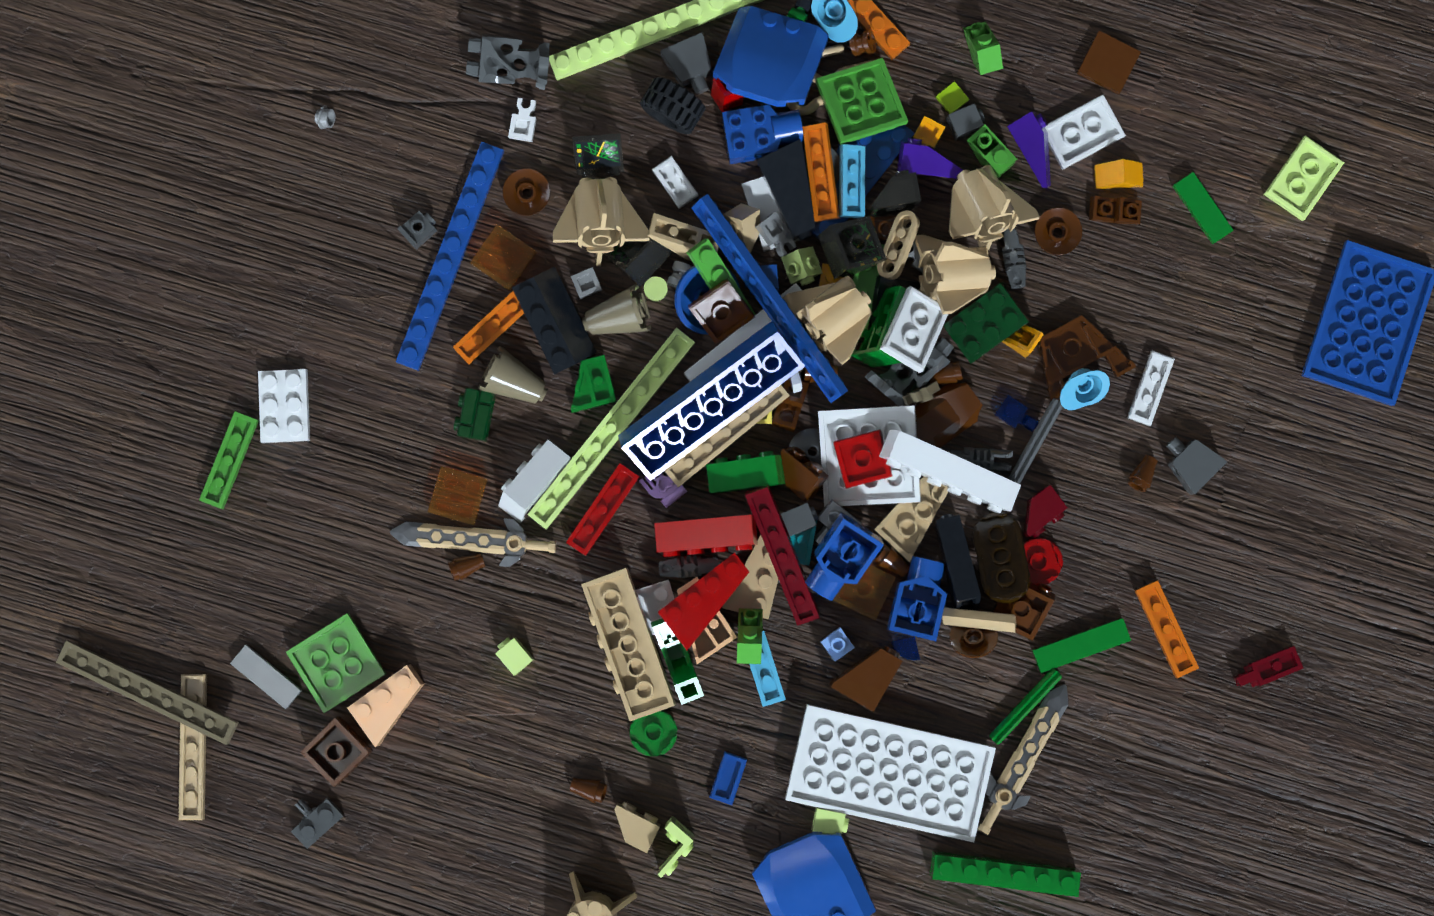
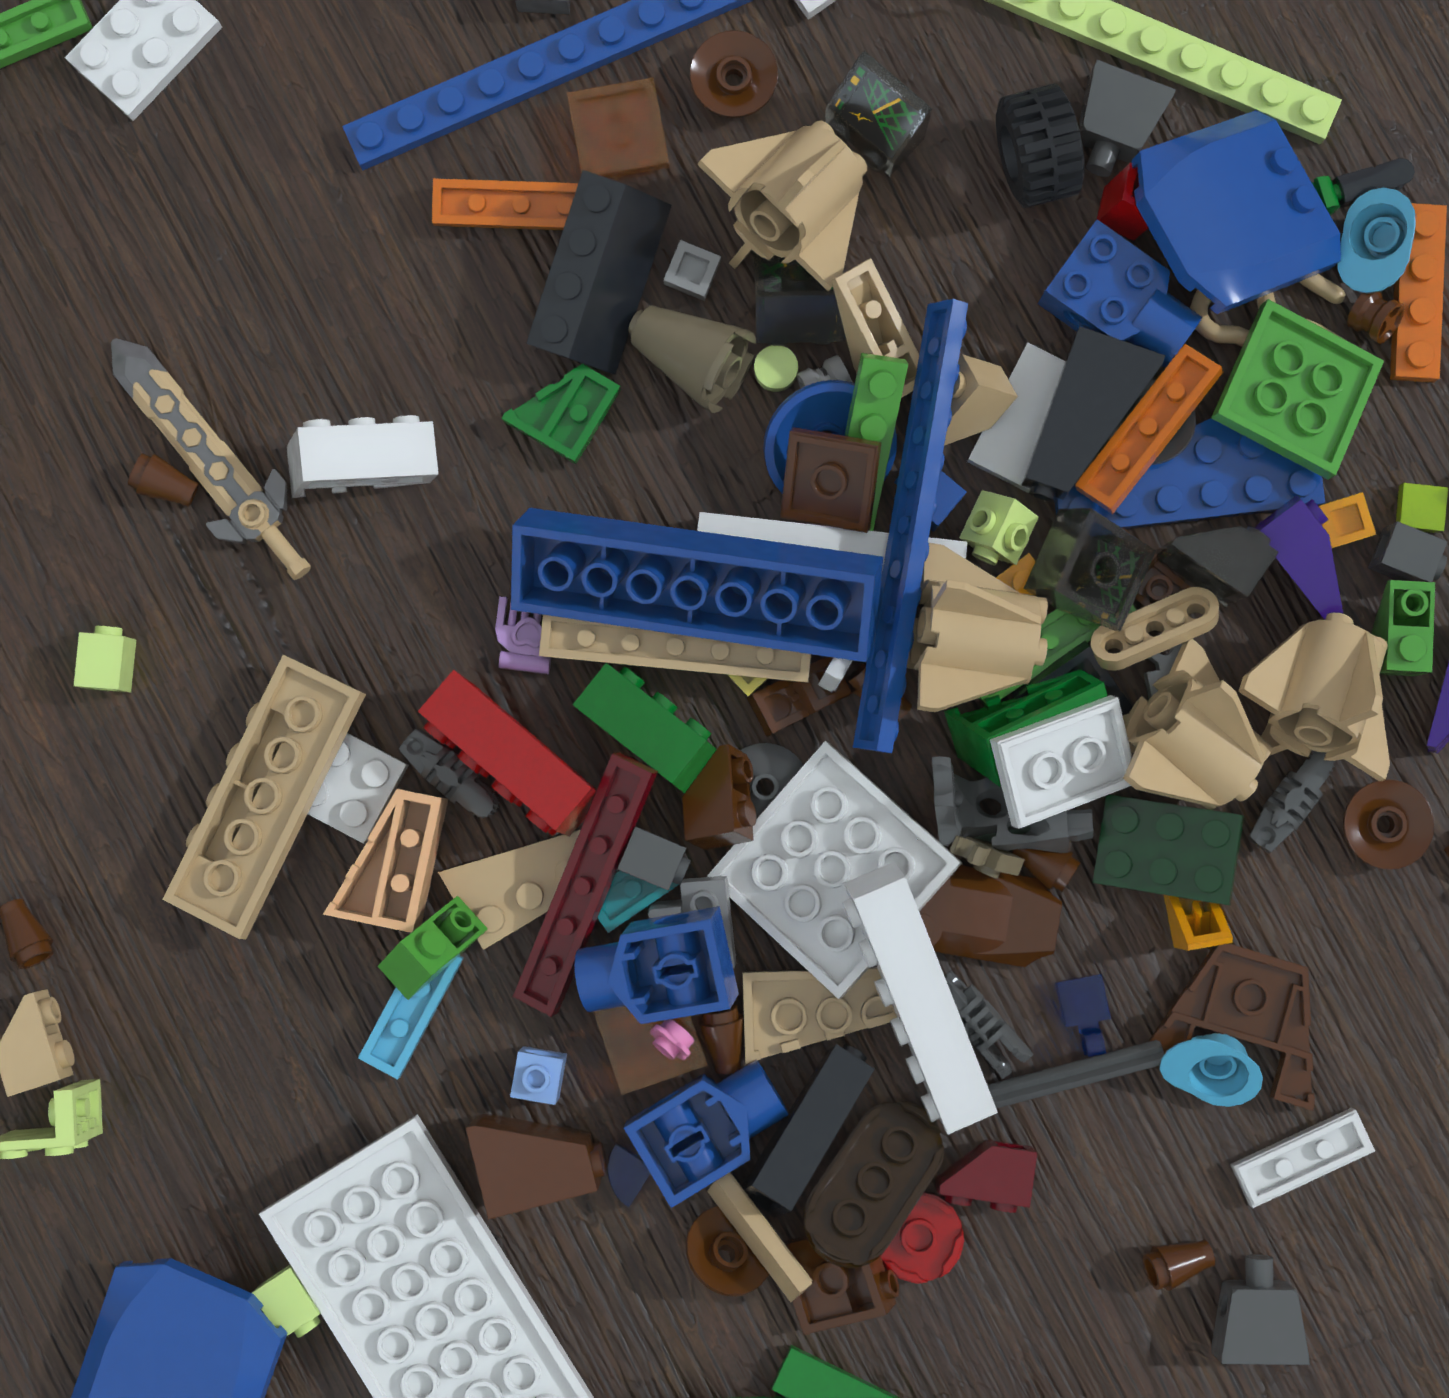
camera: 45 degrees right, 0 degrees up
clear orange plate [428,466,488,525] -> none
dark green brick [454,388,496,442] -> none
dark tan cone [478,346,548,404] -> none
yellowish green plate [527,328,695,530] -> none
red plate [566,463,640,556] -> none
green tile [630,710,678,756] -> none
green arch [651,618,704,704] -> none
white plate [652,156,698,209] -> none
red wing [658,553,749,650] -> none
blue tile [709,751,747,805] -> none
light grey plate [755,212,796,257] -> none
red tile [833,429,893,488] -> none
medium azure plate [839,144,865,218] -> none
none -> bright pink plate [650,1019,694,1060]

